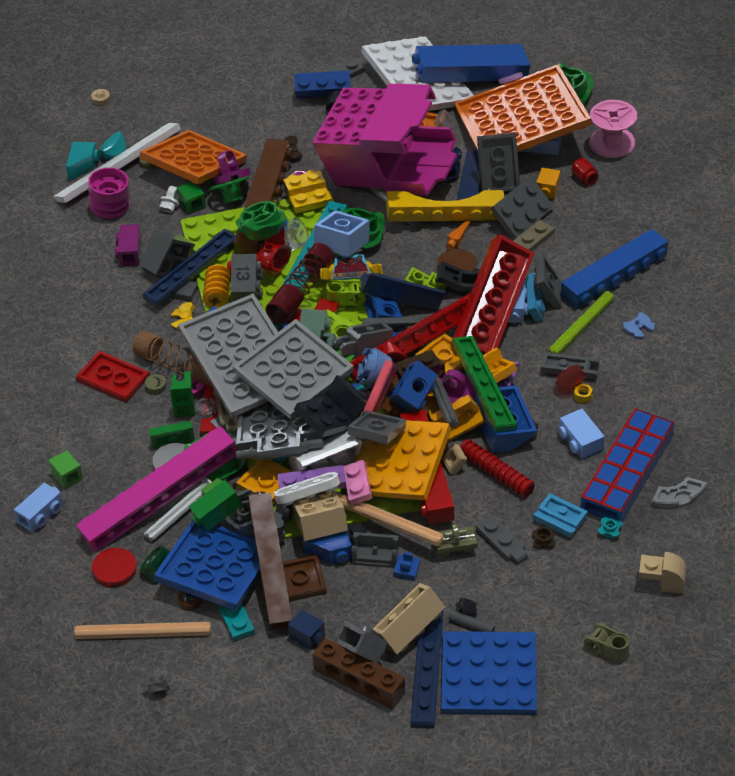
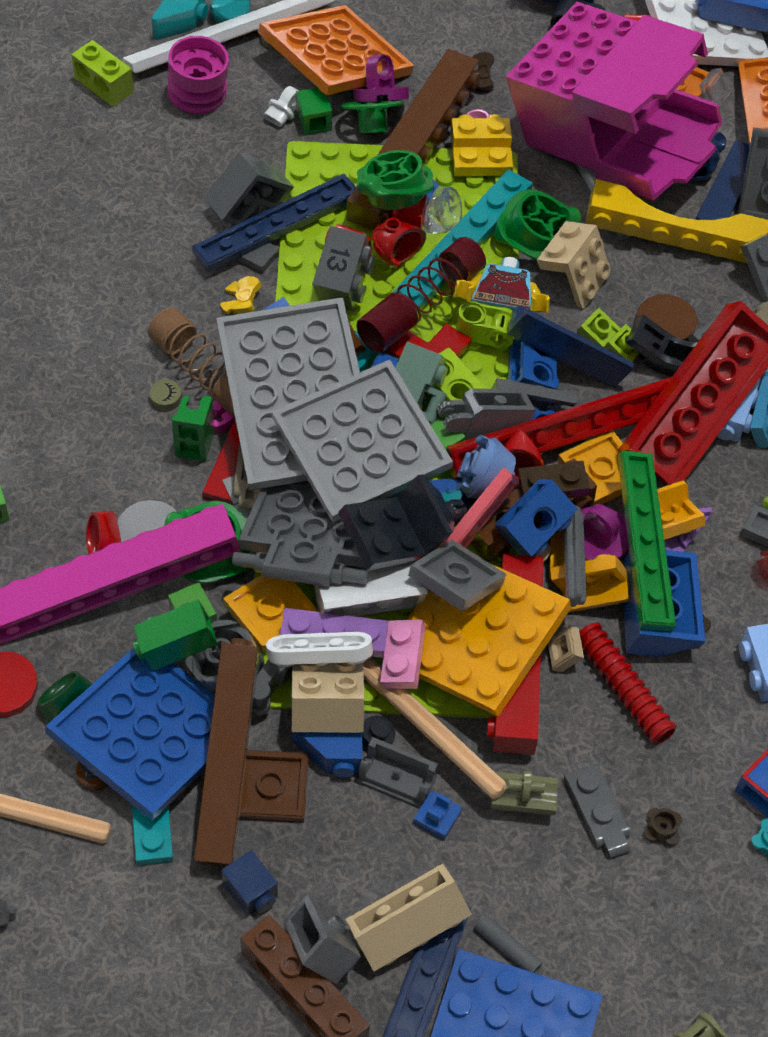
camera: 10 degrees right, 10 degrees up
red tile [75,350,151,403] -> none
magenta brick [115,224,141,266] -> none
white axle [144,477,211,542] -> none
green panel [149,421,195,449] -> none
clear tile [195,398,217,418] -> none
light orange piece [203,264,231,308] -> none
light blue brick [314,210,370,257] -> none
orange piece [446,220,472,250] -> none
black plate [455,597,478,616] -> none
dark azure plate [533,493,588,538] -> none
none -> lime brick [71,40,134,107]
none -> red piece [86,511,121,555]
none -> tan bracket [537,221,610,308]

